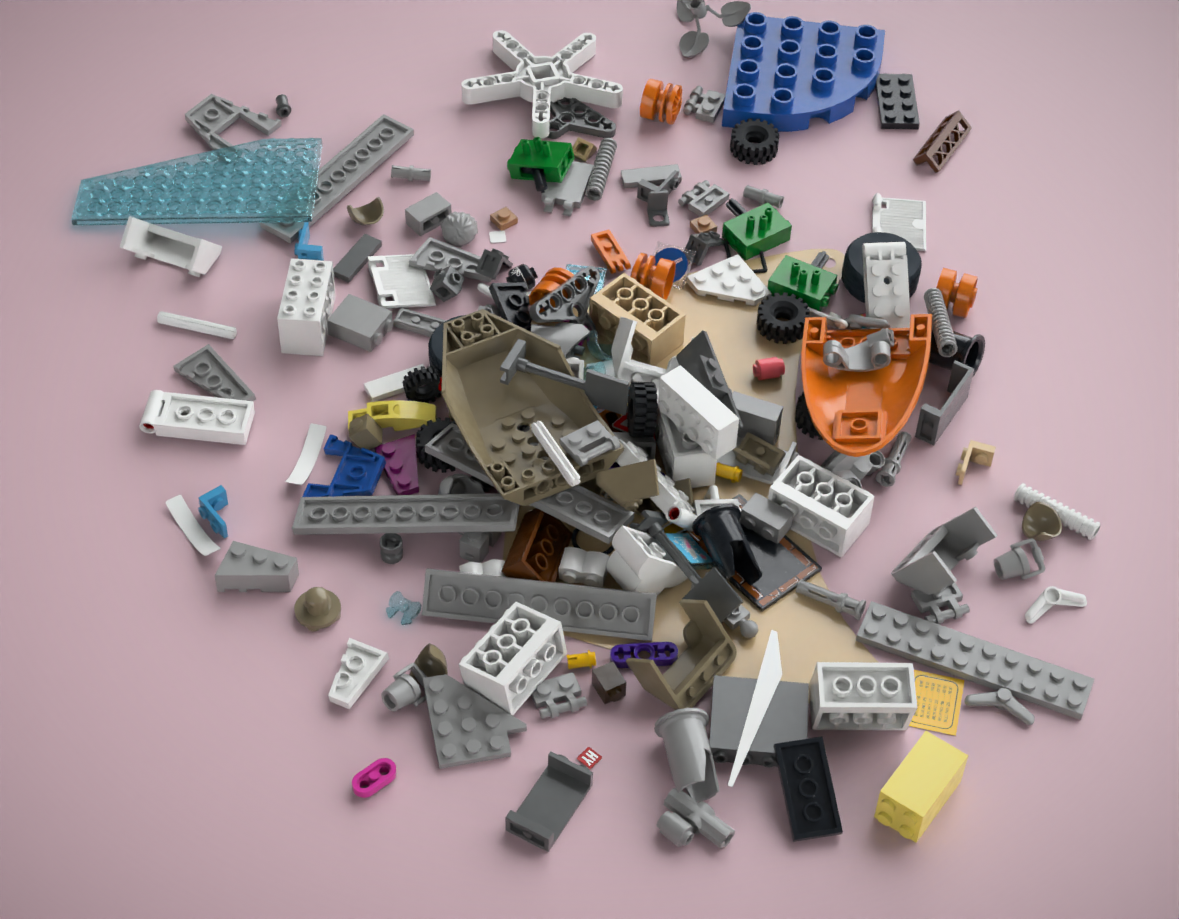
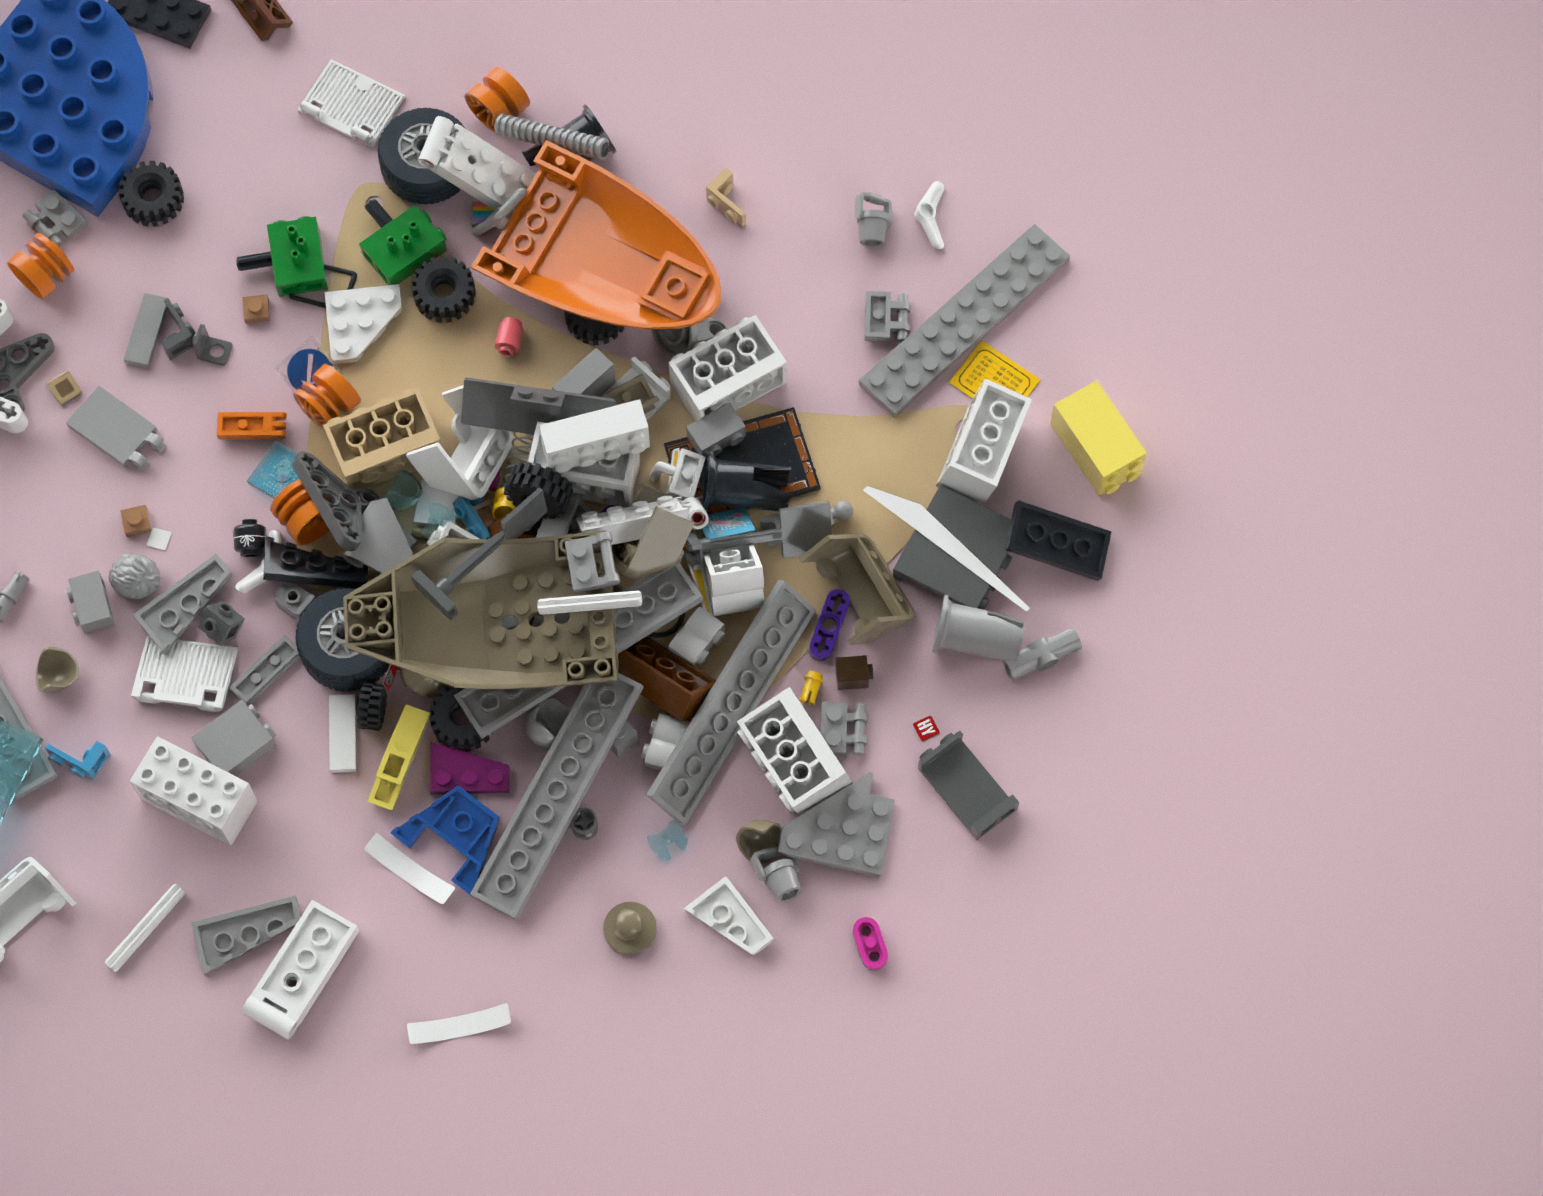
camera: 65 degrees left, 20 degrees up
dark azure bracket [198,485,228,538] -> none
light grey wedge [215,541,299,592] -> none
dark grey tile [333,234,382,283] -> none
dark tan brick [349,413,383,450] -> none
dark grey bracket [475,248,513,280] -> none
green piece [507,137,575,193] -> none
light grey piece [585,138,617,201] -> none
light grey brick [657,811,694,847] -> none
light grey plate [678,180,730,217] -> none
dark grey bracket [683,231,725,265] -> none
light grey pin [743,185,784,208] -> none
light grey pin [796,579,866,620] -> none
white piece [808,307,848,329] -> none
light grey panel [823,328,894,372] -> none
light grey windscreen [891,507,998,596] -> none
dark grey panel [915,360,974,445] -> none
light grey piece [965,688,1035,725] -> none
white piece [1014,483,1100,540] -> none
dark tan helmet [1022,502,1062,541] -> none

